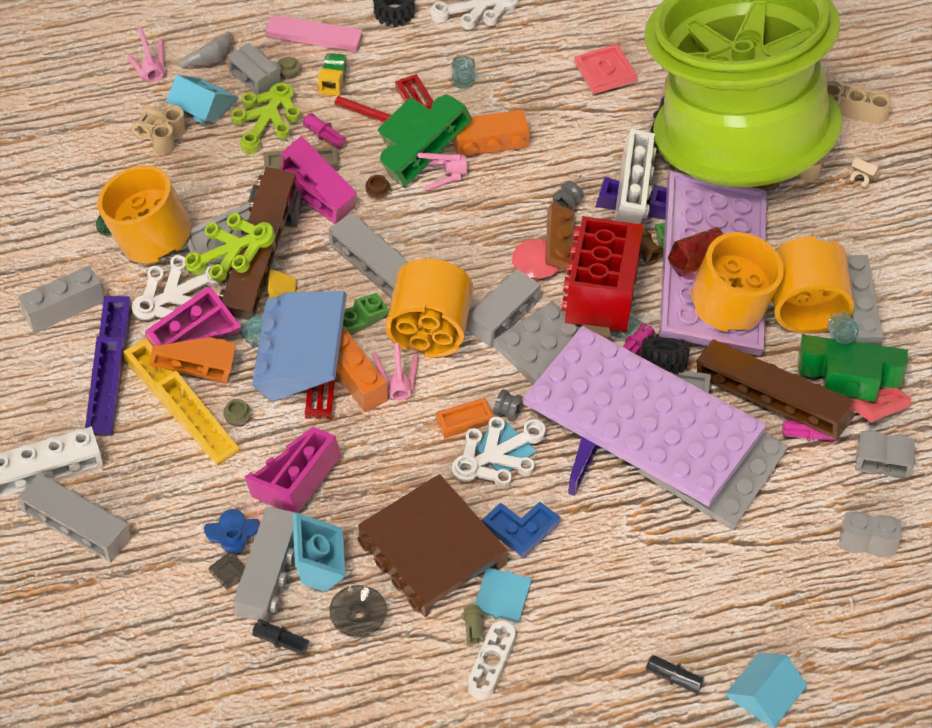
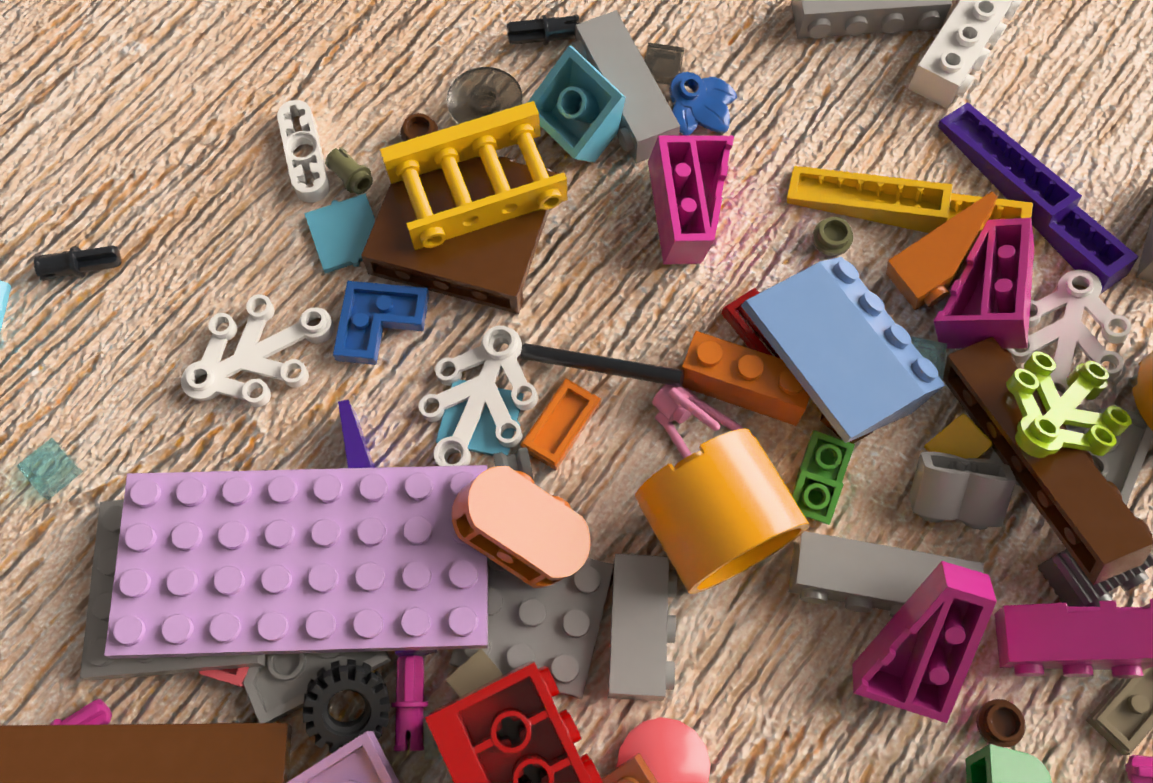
camera: 145 degrees right, 15 degrees up
none -> clear light blue plate [17,438,83,500]
none -> white plant [181,294,334,407]
none -> yellow fence [380,101,568,250]
none -> reddish brown plate [400,113,438,142]
none -> brick [451,466,591,588]
none -> black bar [521,343,684,387]
none -> dark pink wedge [852,561,997,723]
none -> light grey brick [909,452,1016,530]

